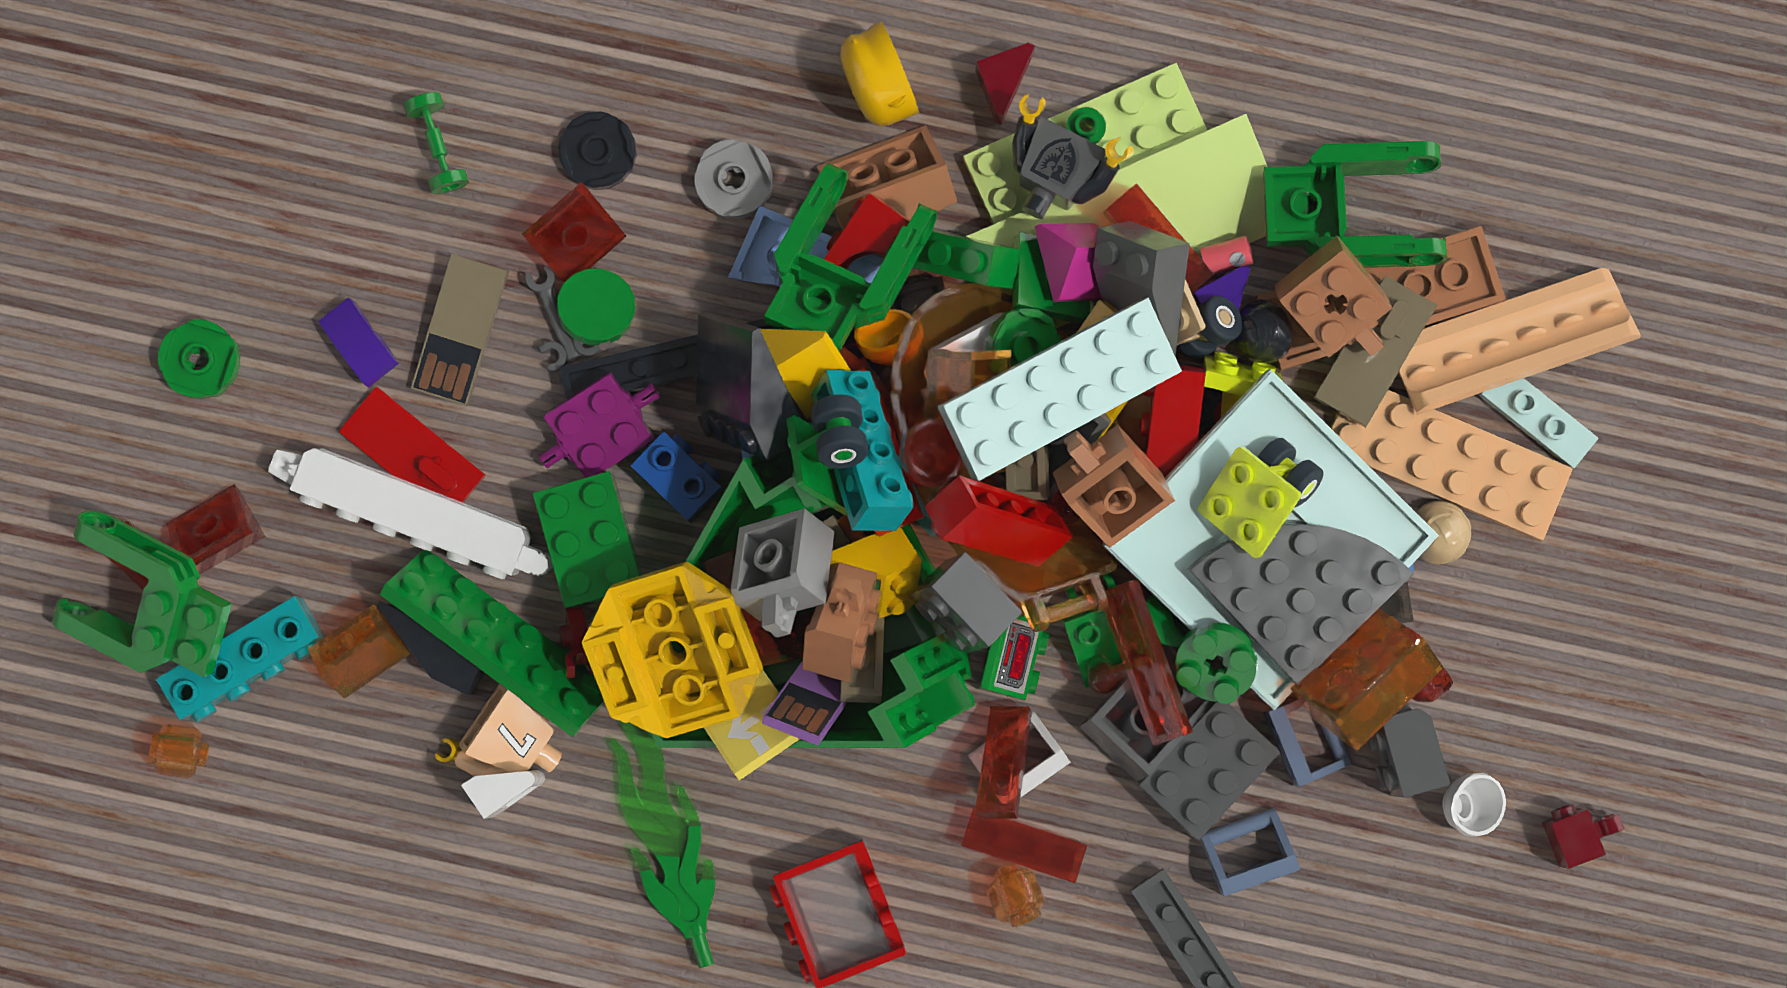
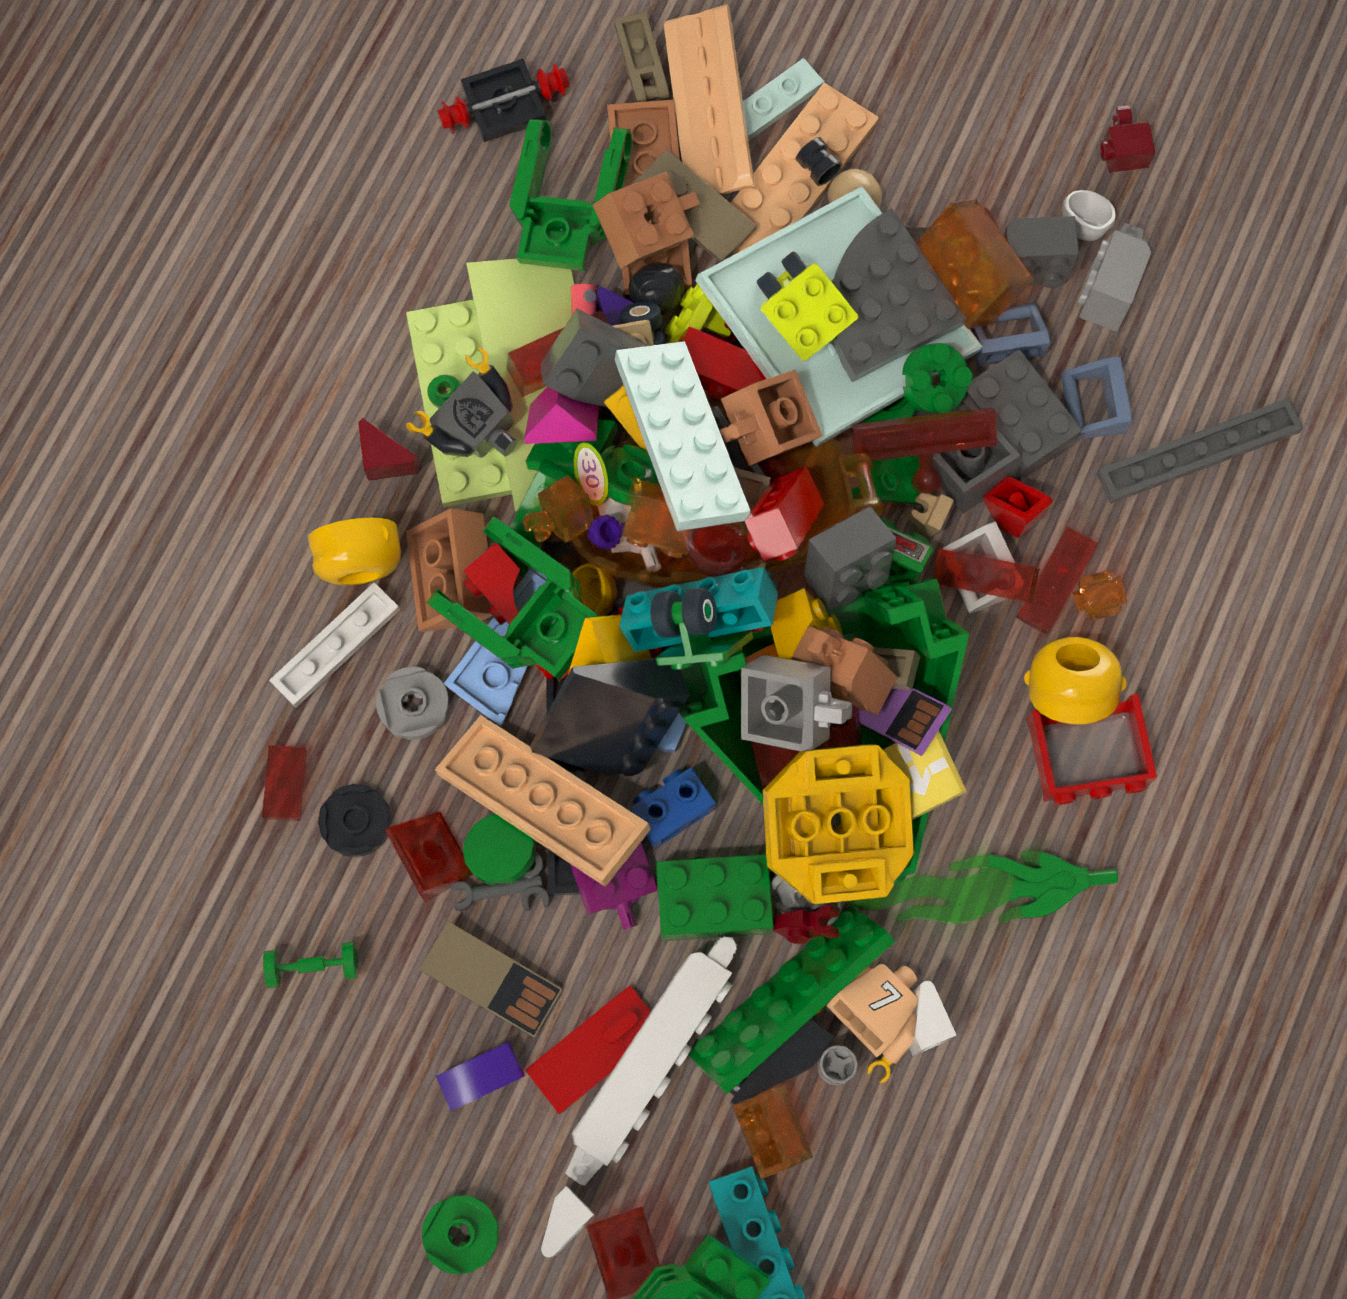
camera: 80 degrees left, 10 degrees down
none -> clear red plate [262,745,307,821]
none -> white plate [269,583,400,708]
none -> light nougat plate [435,715,651,887]
none -> black plate [437,59,570,142]
none -> clear orange brick [523,475,594,543]
none -> white tile [541,1186,595,1257]
none -> sticker [574,443,609,506]
none -> dark purple piece [587,514,622,550]
none -> dark tan plate [614,12,669,102]
none -> black wheel [796,137,843,186]
none -> light grey wheel [817,1045,857,1086]
none -> tan tile [908,493,954,538]
none -> red slope [982,475,1053,538]
none -> yellow piece [1024,637,1126,724]
none -> light grey hinge [1077,223,1151,332]

